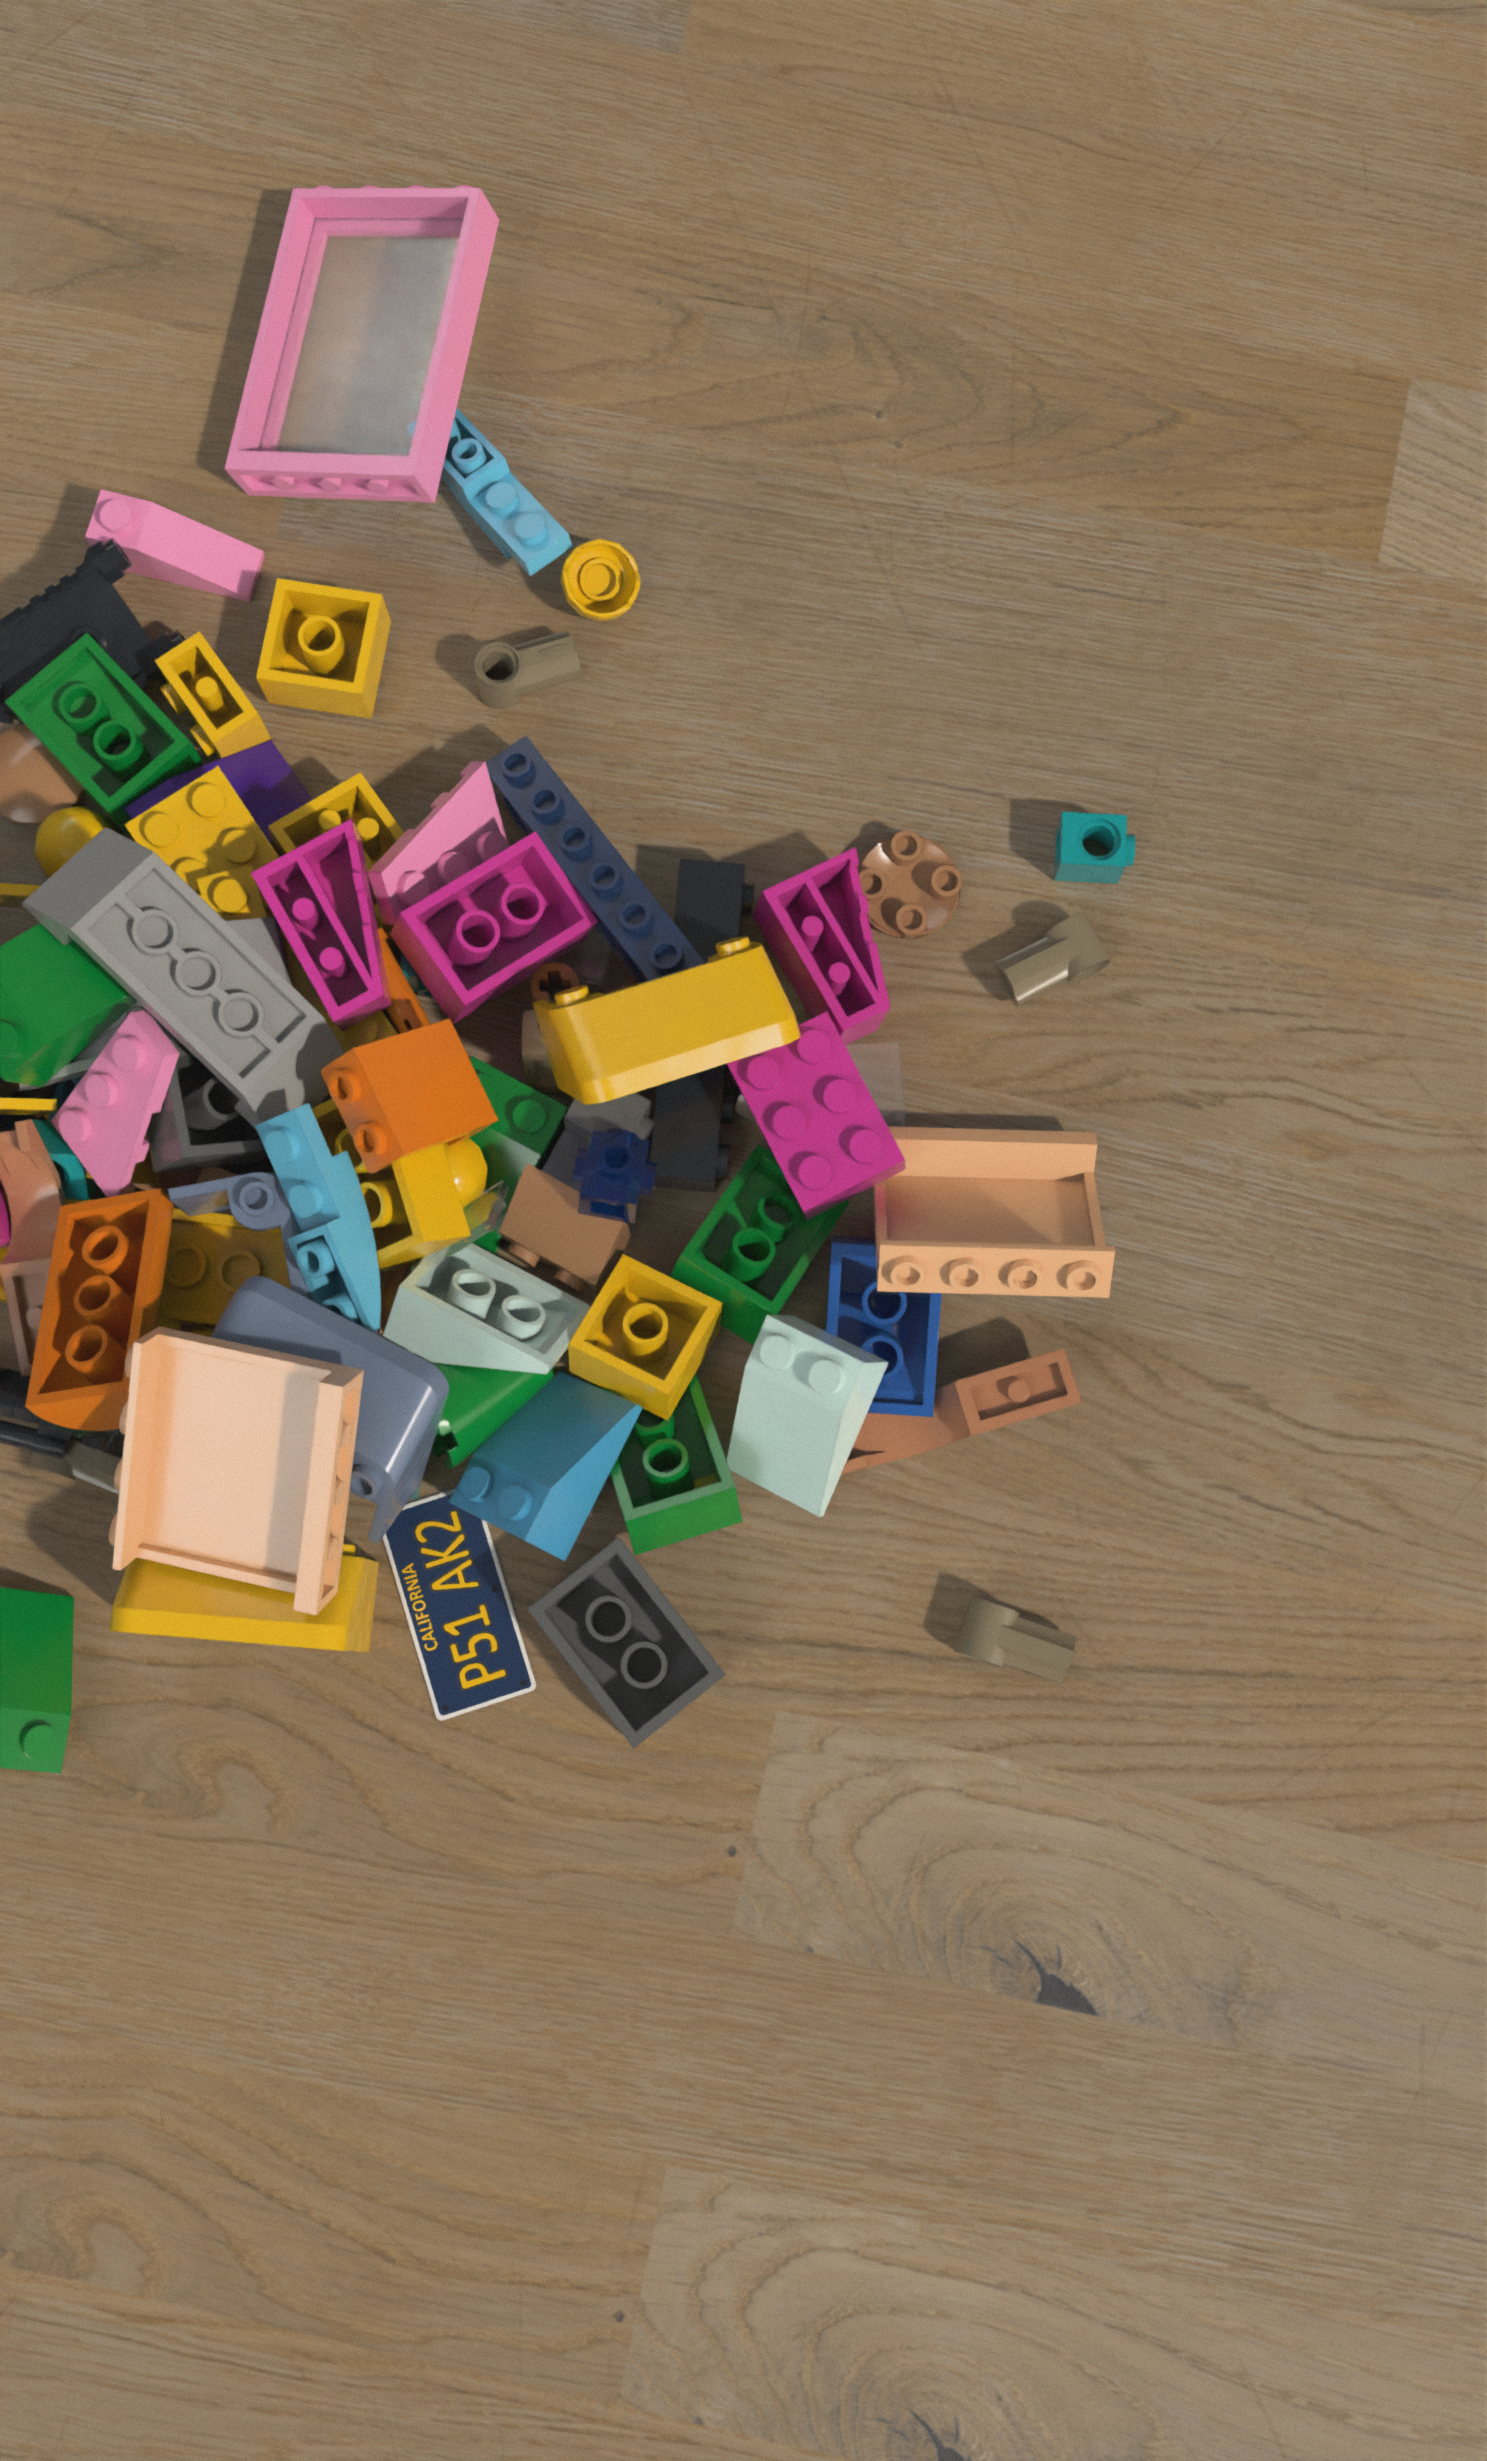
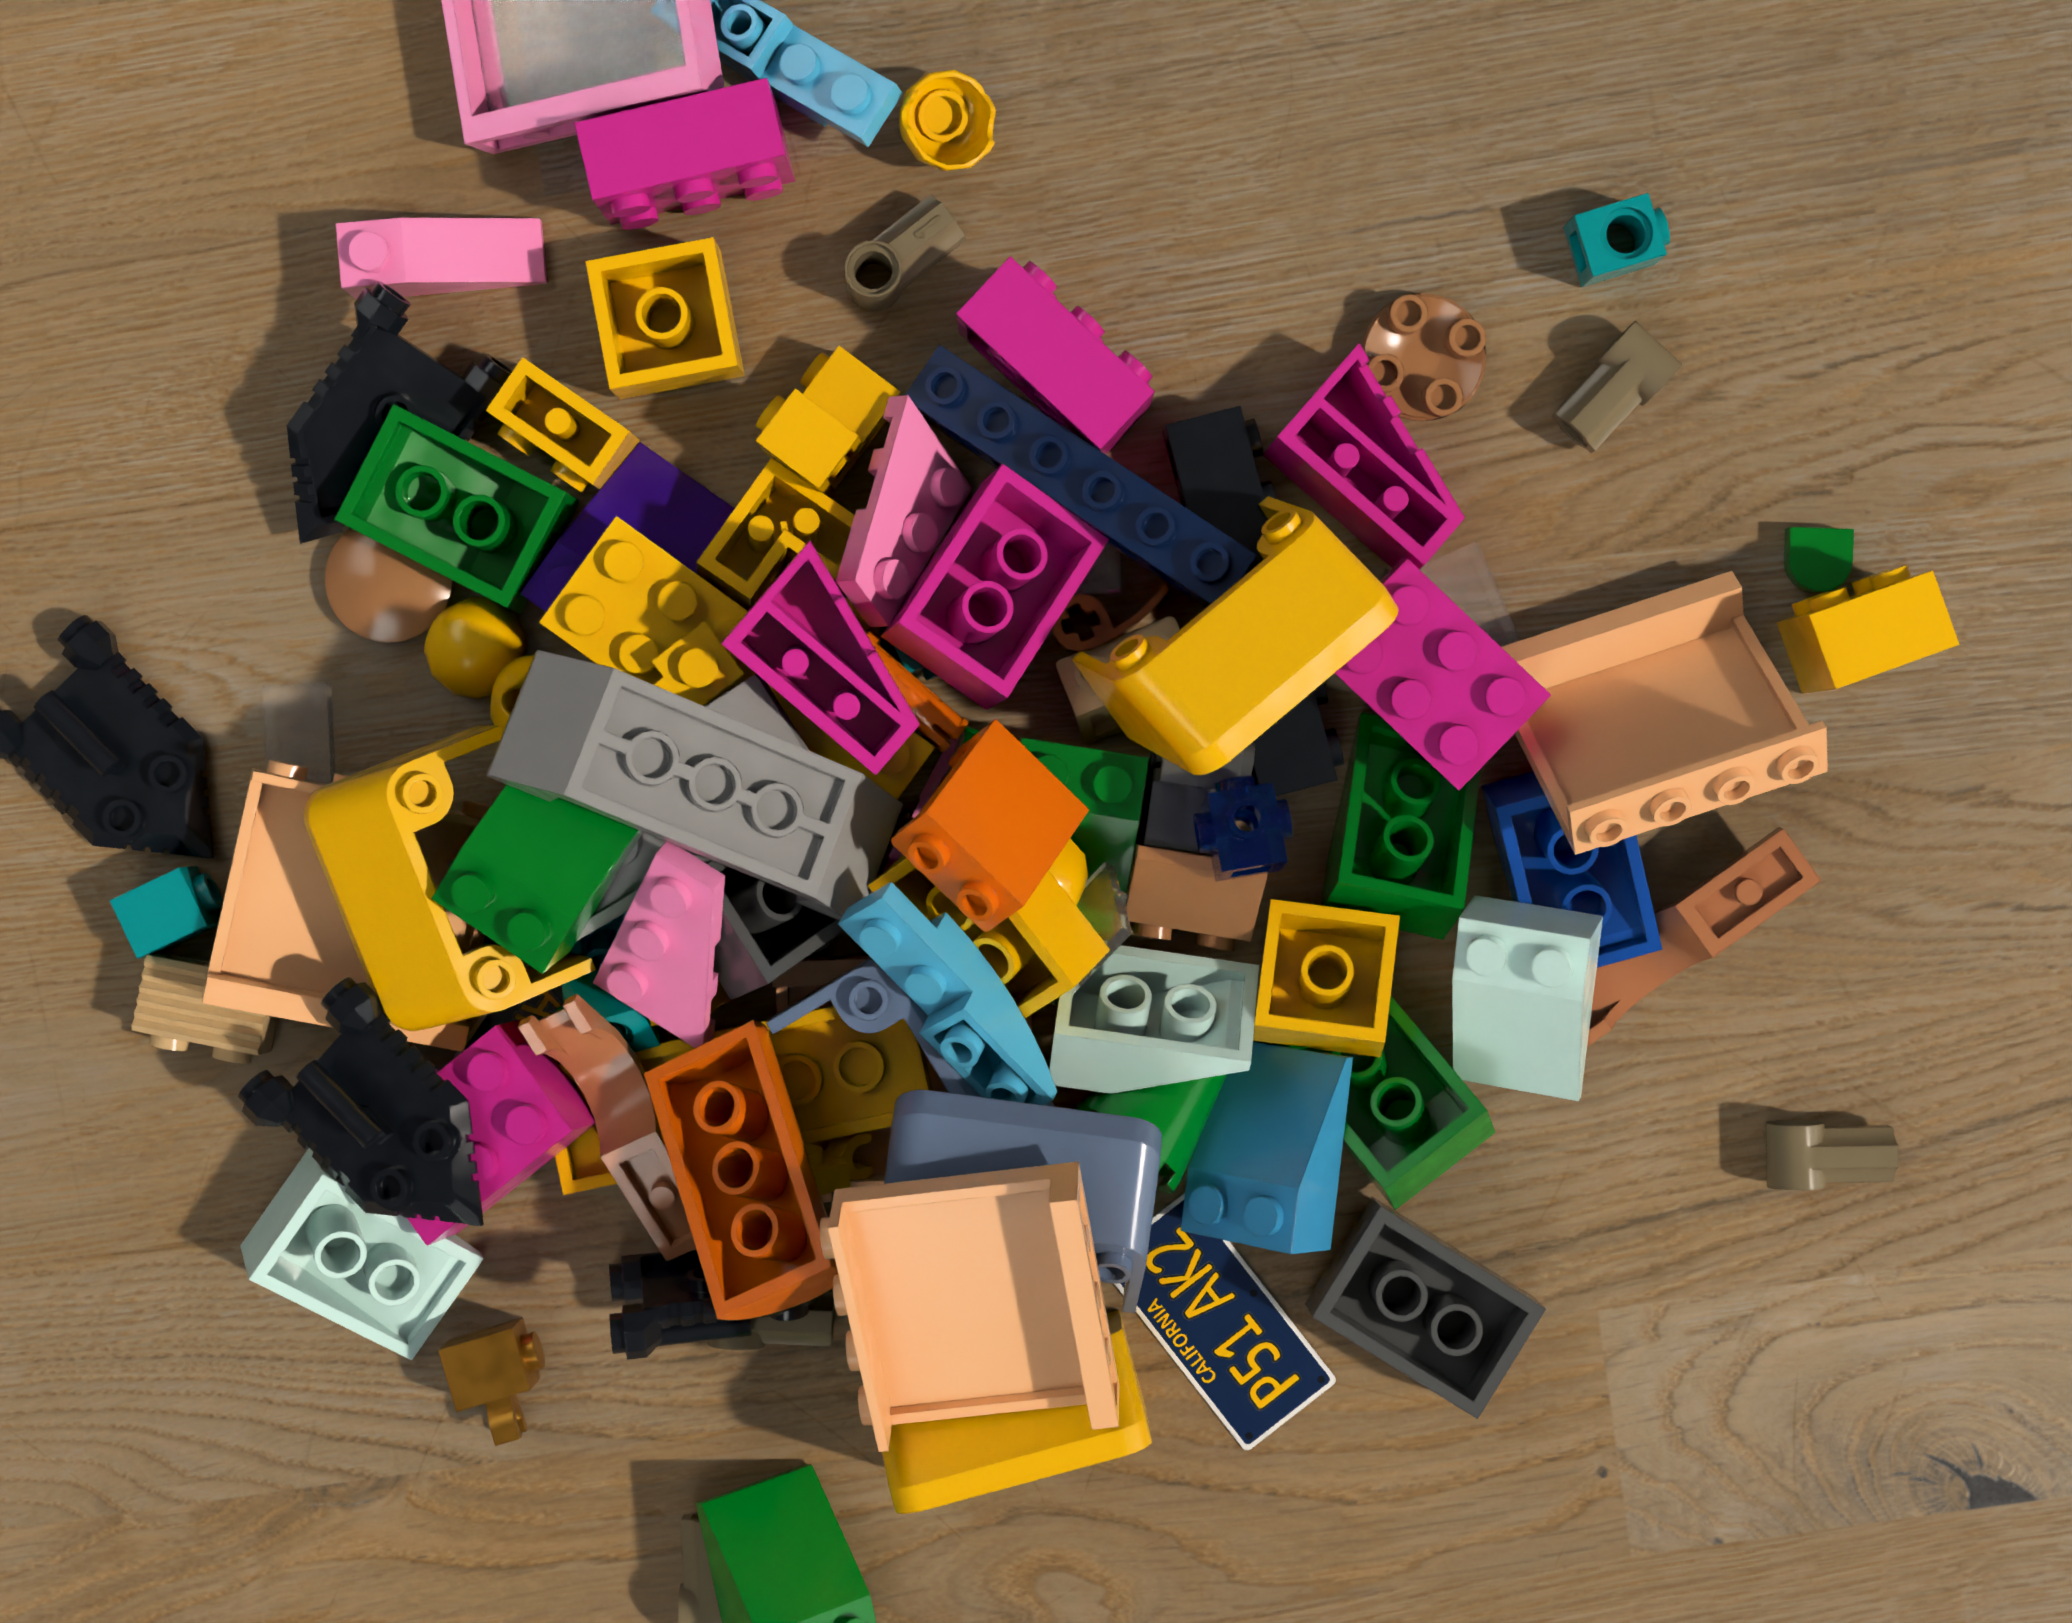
camera: 20 degrees left, 10 degrees up
none -> dark pink brick [574,78,795,230]
none -> yellow brick [756,346,902,498]
none -> dark pink brick [956,256,1155,454]
none -> yellow brick [1776,565,1960,694]
none -> green tile [1784,527,1854,593]

